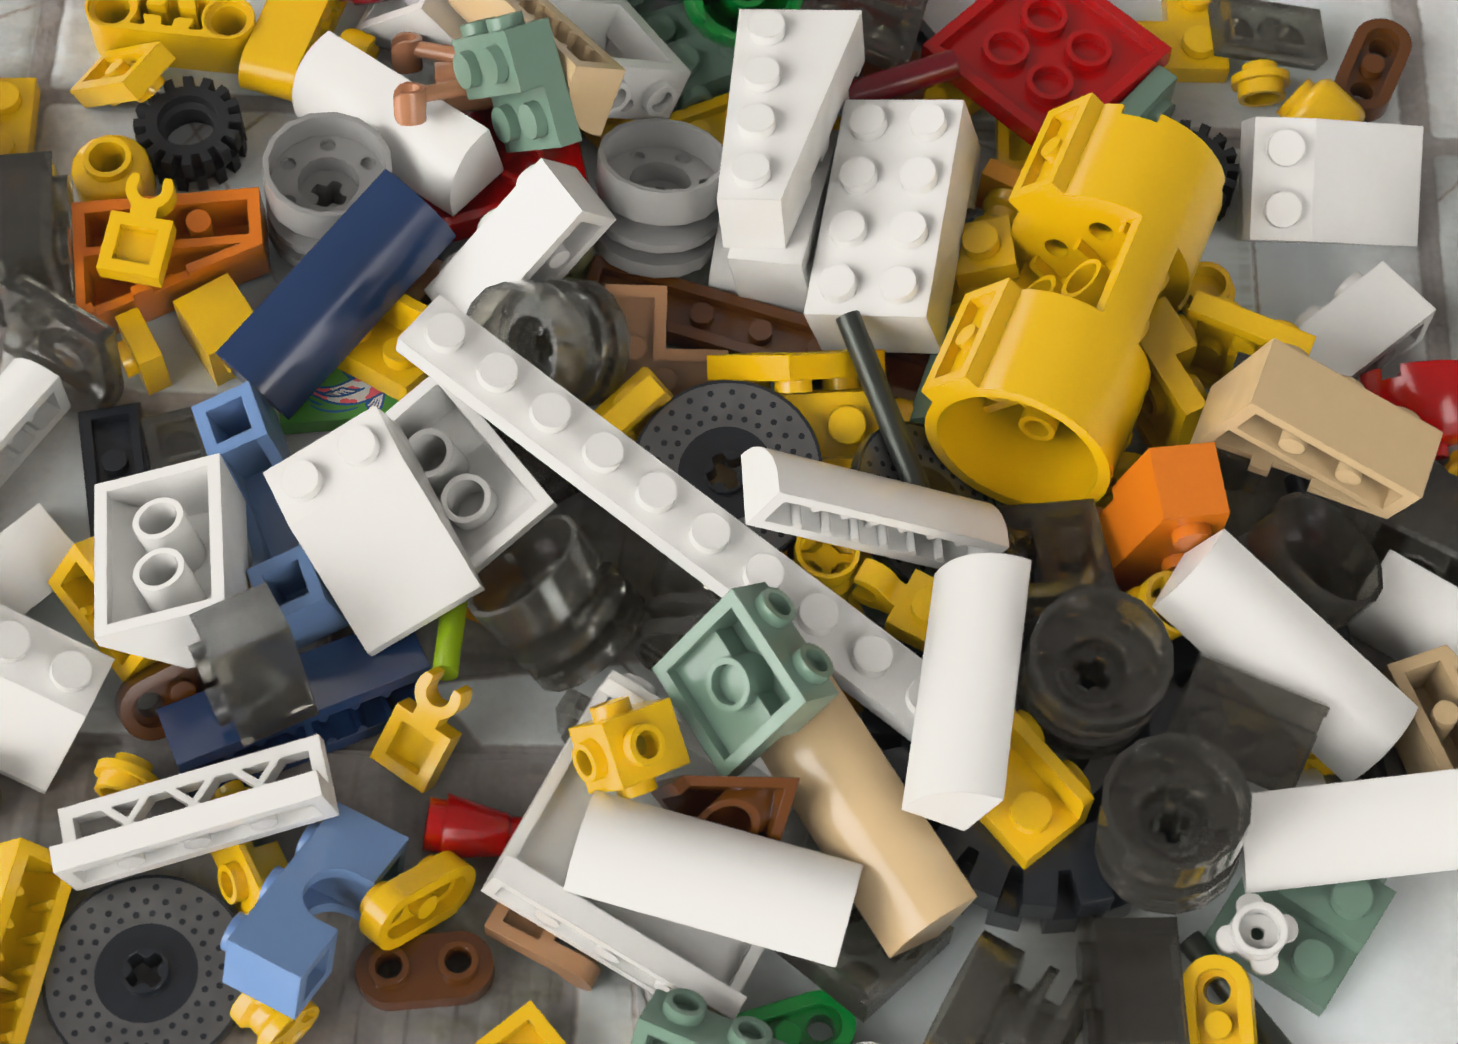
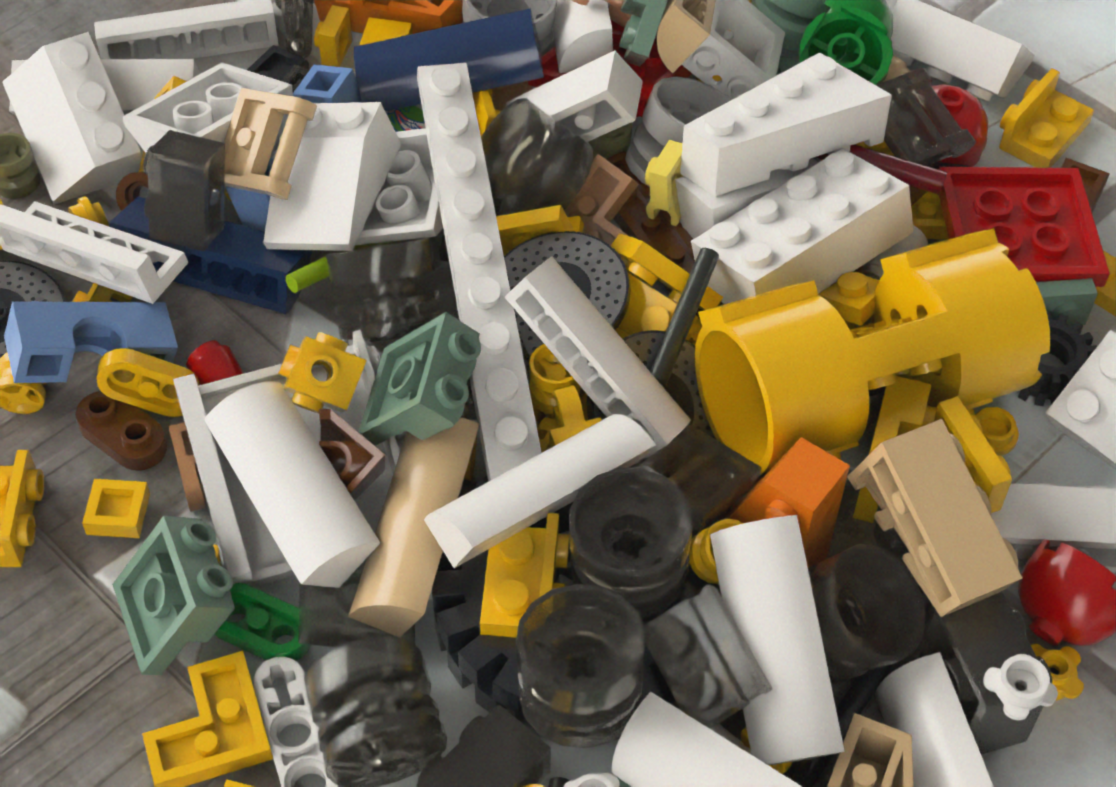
camera: 45 degrees right, 10 degrees down
yellow plate [369,666,472,793] -> none
none -> tan plate [212,88,317,200]
none -> light yellow plate [645,140,684,226]

